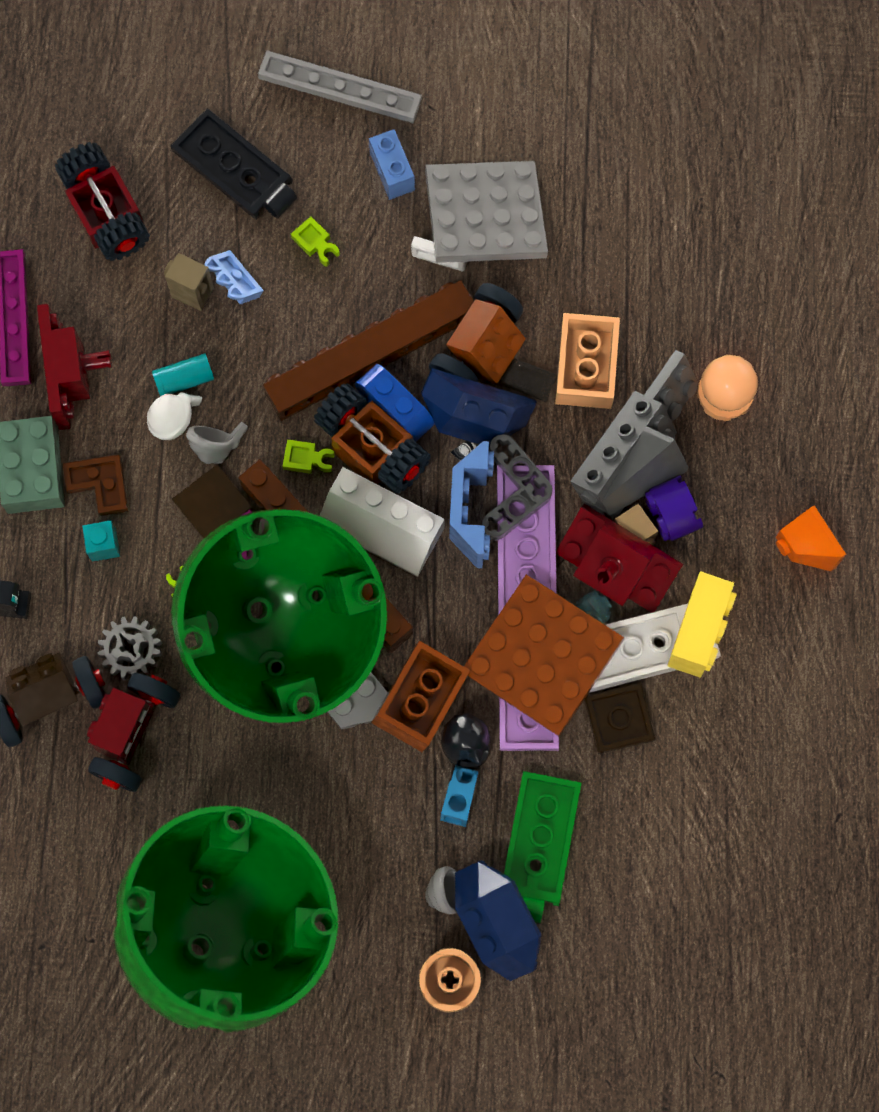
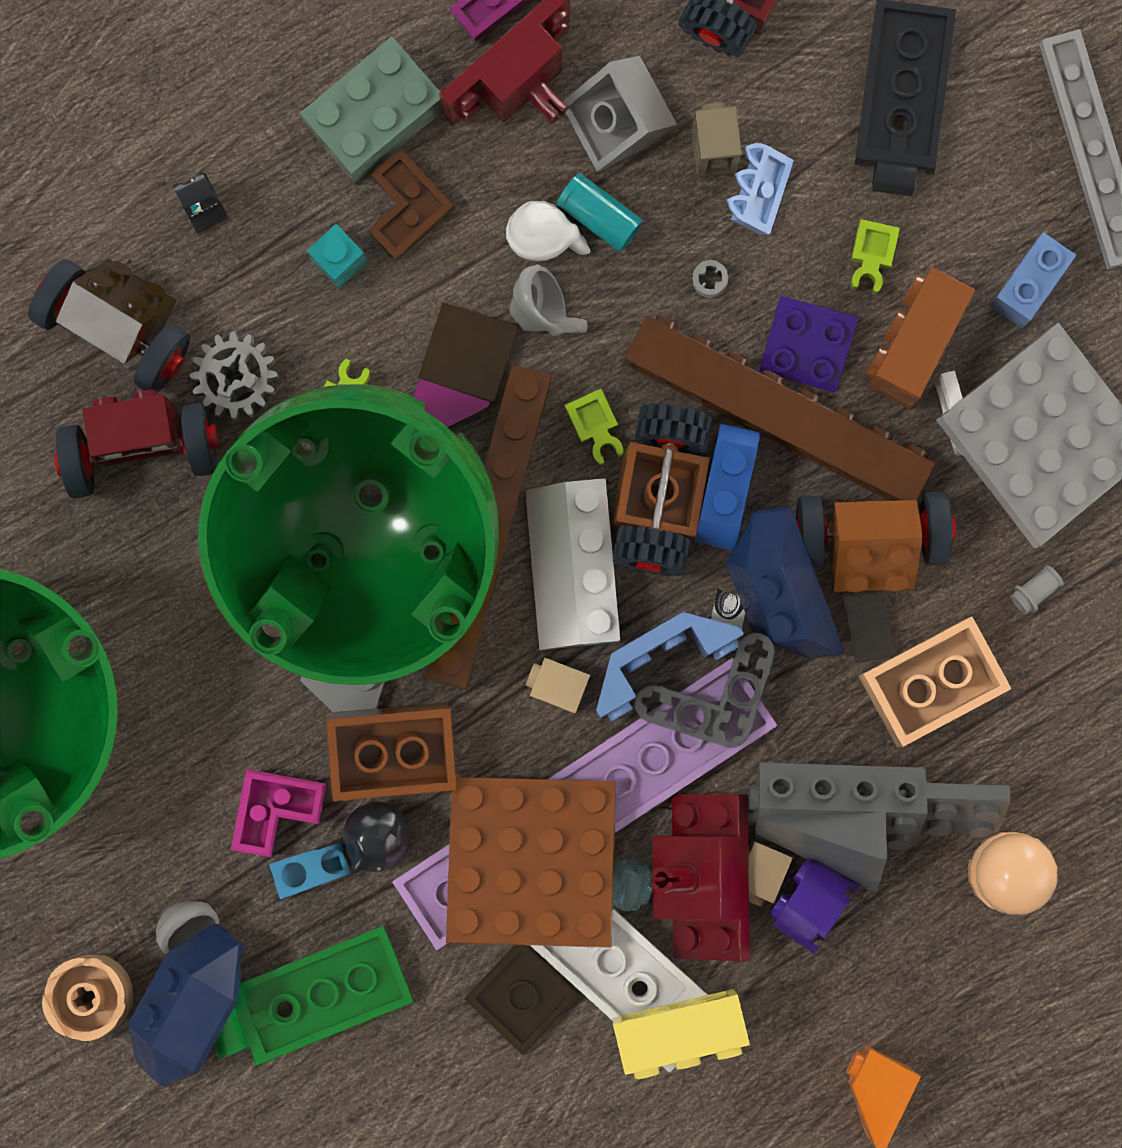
camera: 60 degrees right, 10 degrees up
none -> dark pink brick [231,769,328,857]
none -> tan brick [525,657,590,714]
none -> light grey slope [563,56,677,172]
none -> light grey bush [692,260,728,298]
none -> dark purple hinge [759,295,859,393]
none -> dark orange brick [865,267,976,409]
none -> light grey pin [1010,565,1064,615]

